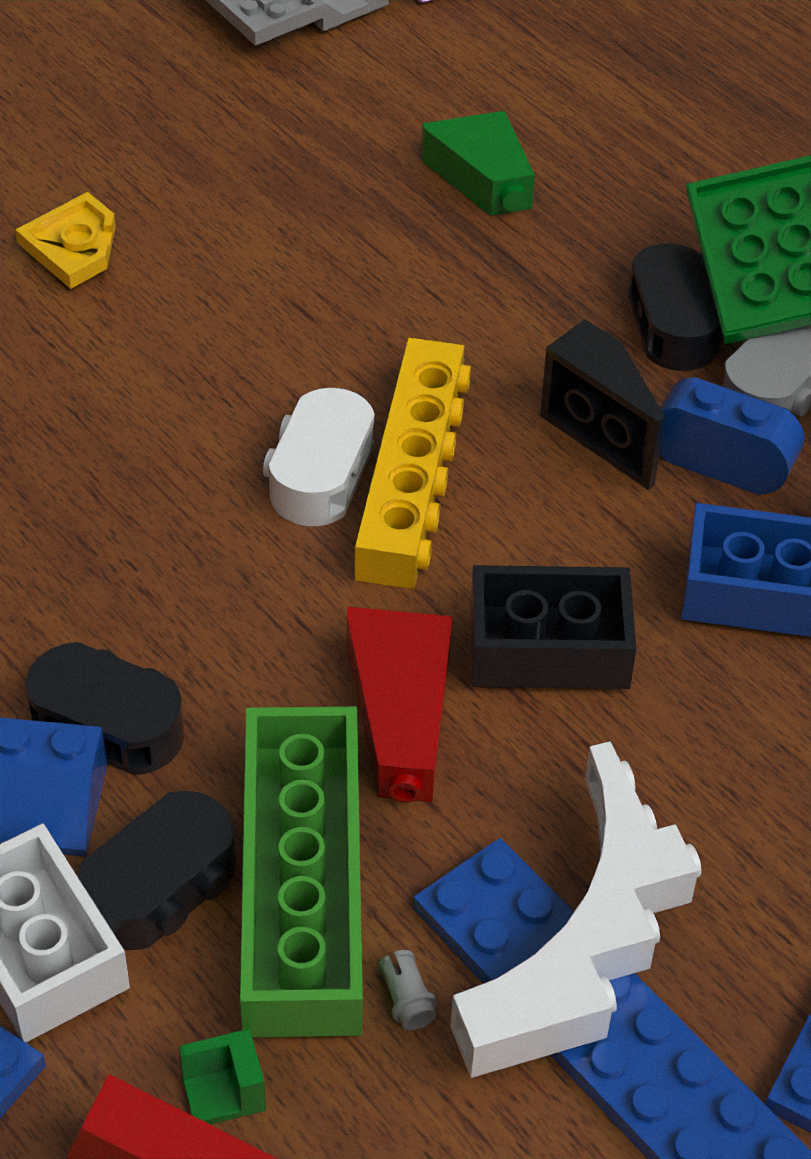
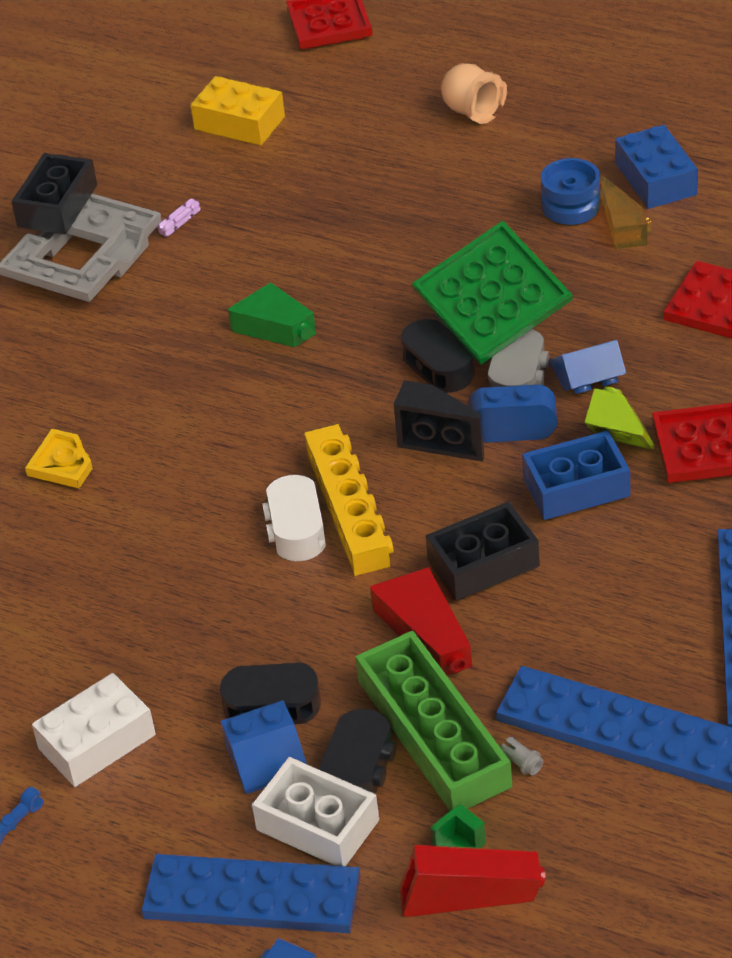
camera: 20 degrees left, 5 degrees down
white arch [450,741,701,1078] -> none

